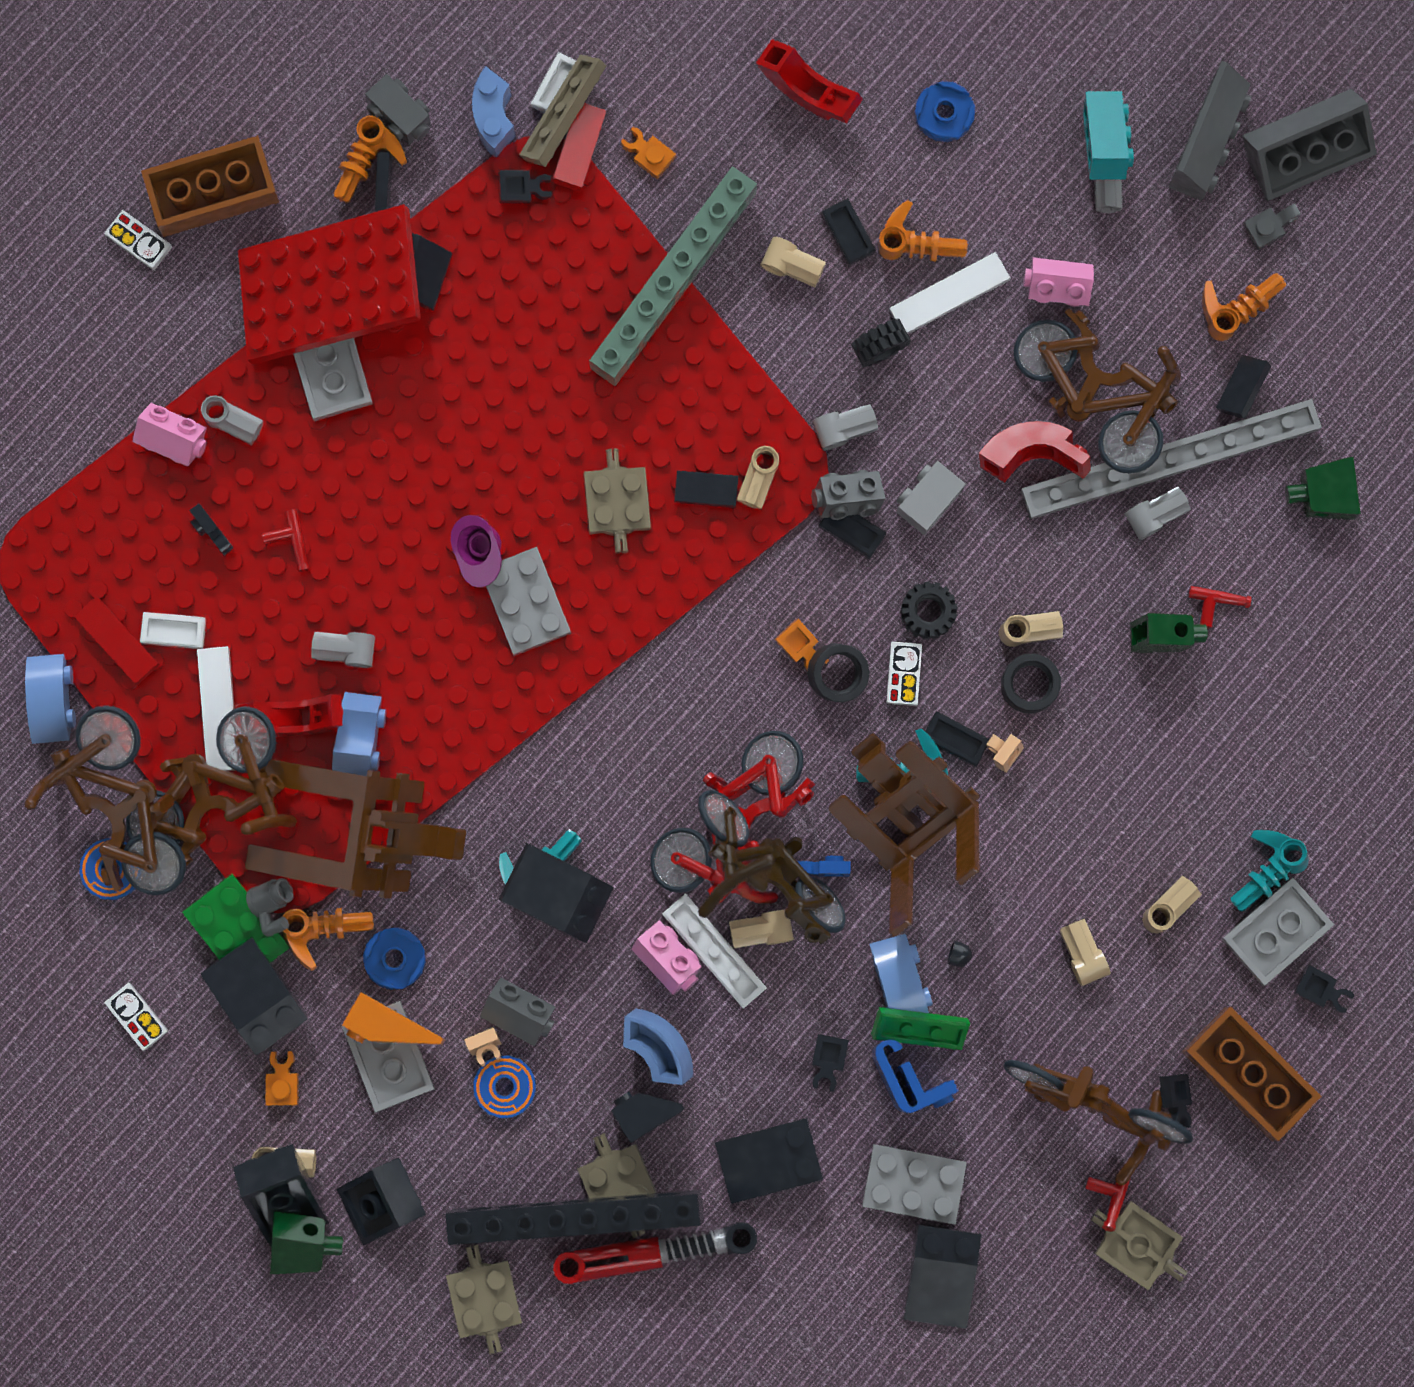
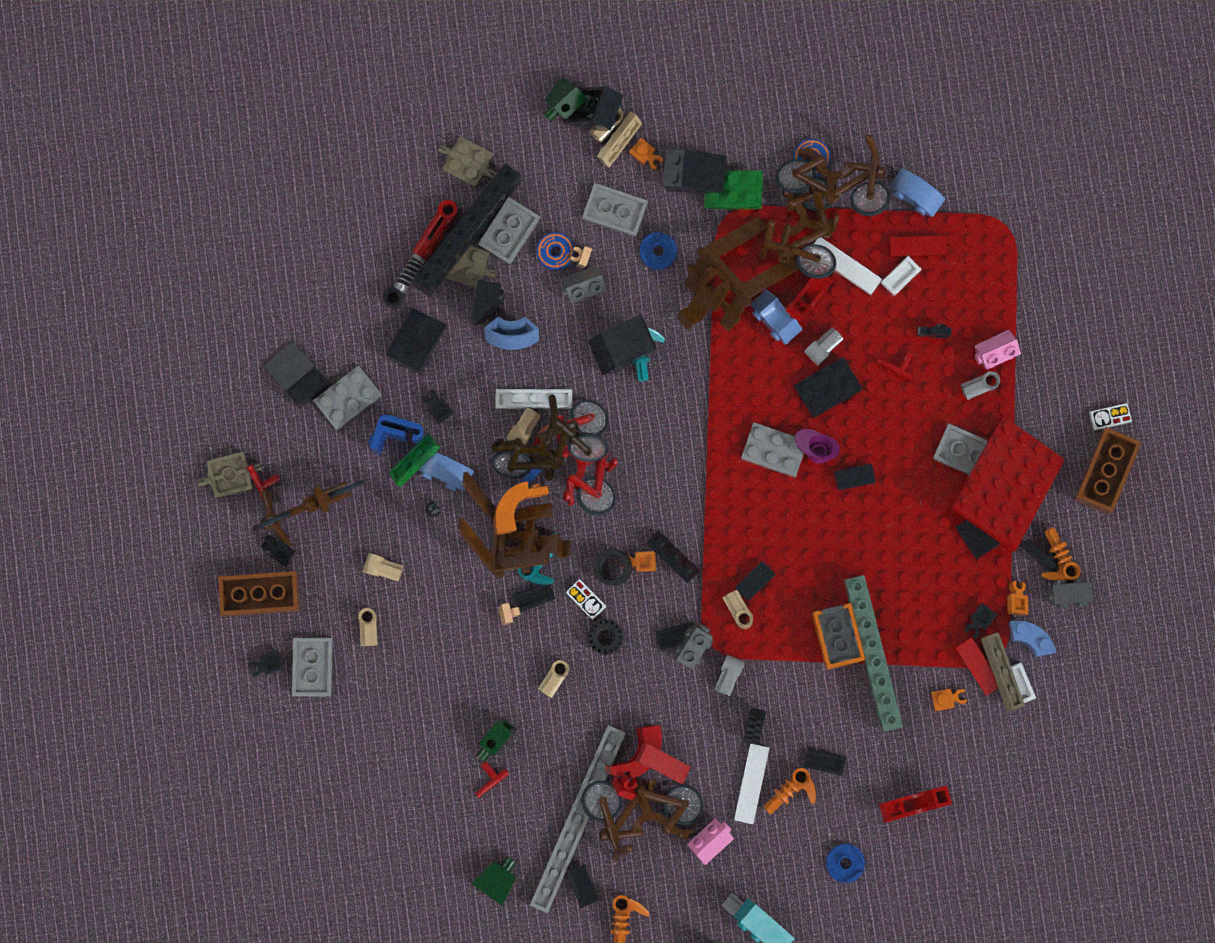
camera: 135 degrees right, 0 degrees up
tile [104,983,169,1051] -> none
dark grey piece [246,878,293,937] -> none
orange piece [282,908,374,971] -> none
black slope [337,1157,426,1246] -> none
orange slope [342,992,446,1045] -> none
dark tan plate [583,449,651,554] -> none
bright pink brick [631,920,702,995] -> none
tan piece [760,237,826,287] -> none
light grey brick [897,461,966,536] -> none
black tyre [1001,654,1061,714] -> none
light grey piece [1124,487,1191,541] -> none
teal piece [1230,830,1309,912] -> none
none -> light grey plate [478,197,541,265]
none -> orange arch [493,482,549,535]
none -> tan plate [597,111,642,168]
none -> red tile [611,775,638,800]
none -> red tile [636,743,691,785]
none -> black plate [646,531,700,583]
none -> black plate [794,357,863,419]
none -> dark grey piece [812,603,865,670]
none -> black tile [834,464,876,491]
none -> orange plate [1007,581,1028,616]

